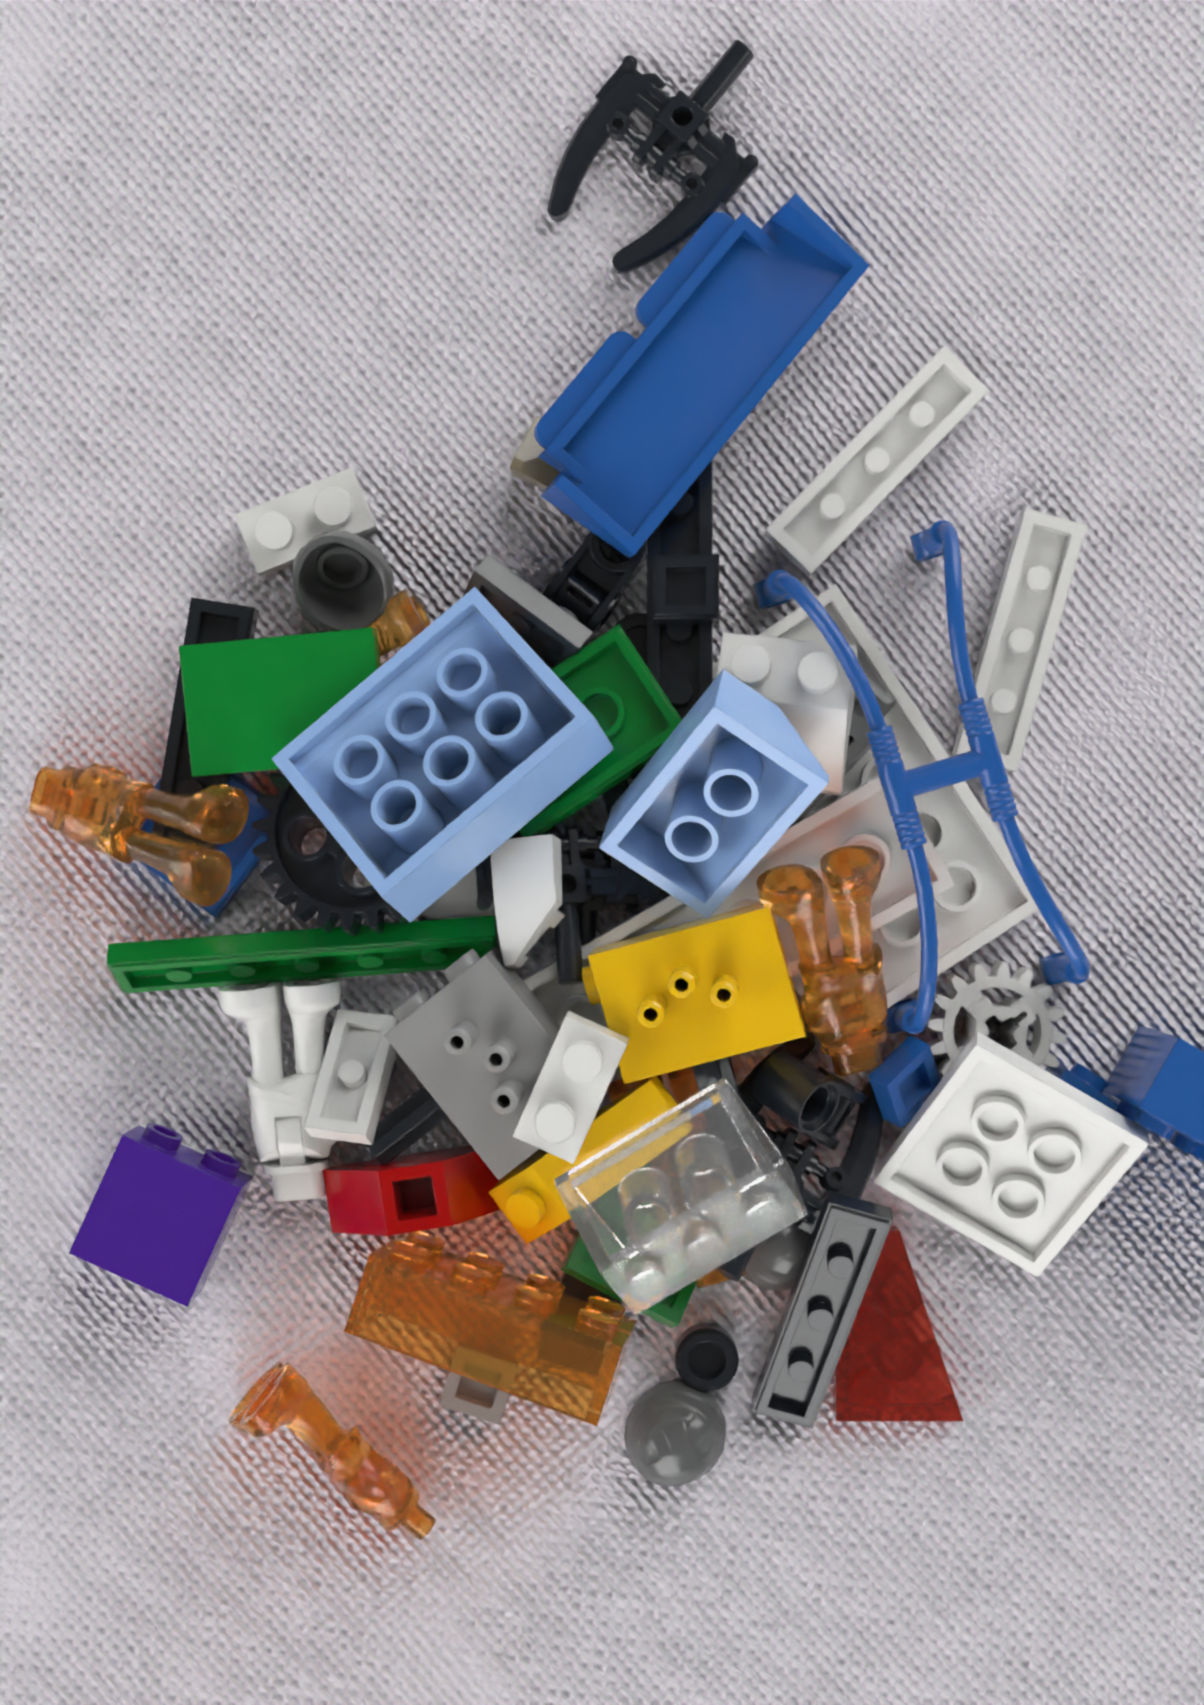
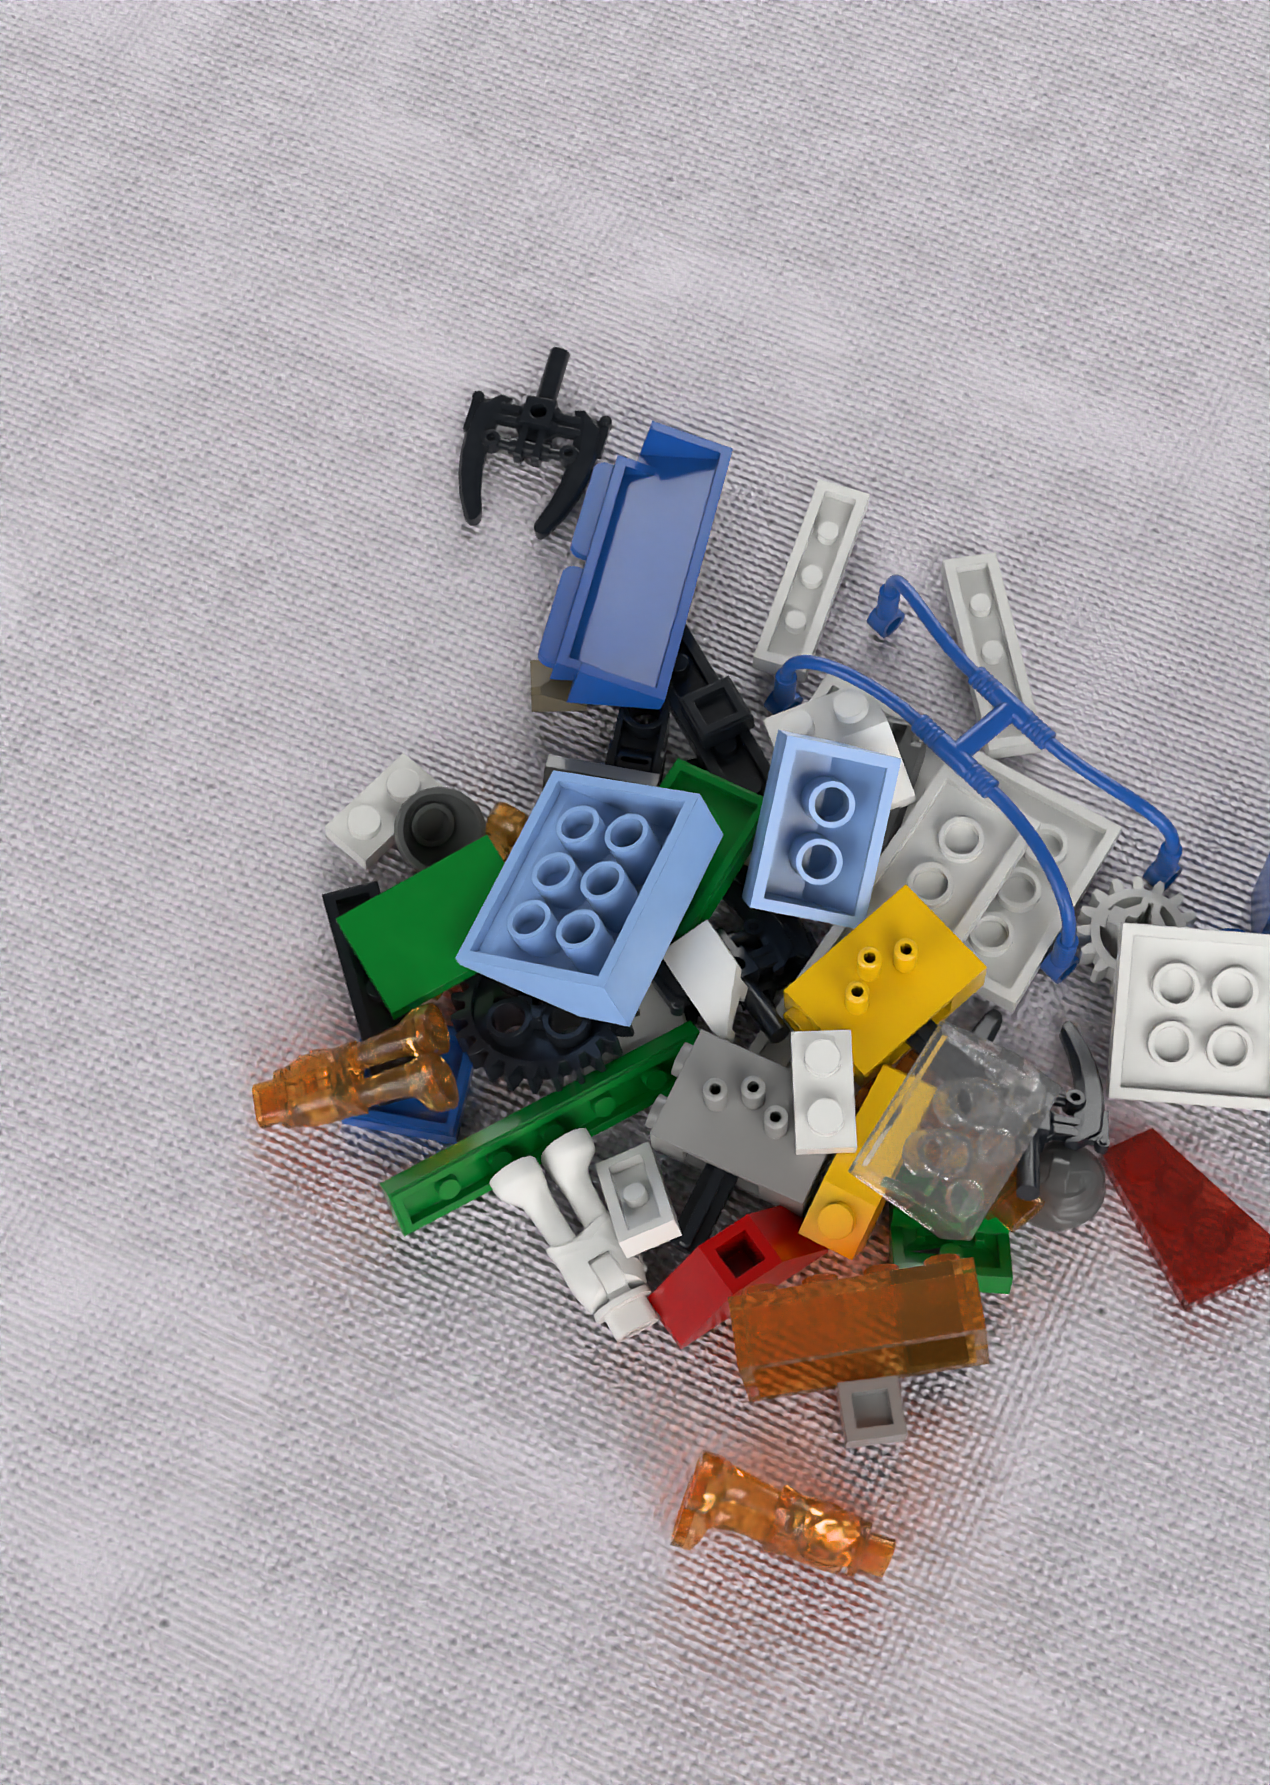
camera: 20 degrees left, 25 degrees down
dark purple piece [69,1123,254,1307] -> none
dark grey piece [624,1380,727,1487] -> none
black tile [674,1323,739,1392] -> none
black piece [752,1051,868,1150] -> none
tile [752,1190,893,1428] -> none
clear orange piece [756,845,888,1076] -> none
blue plate [868,1035,941,1129] -> none

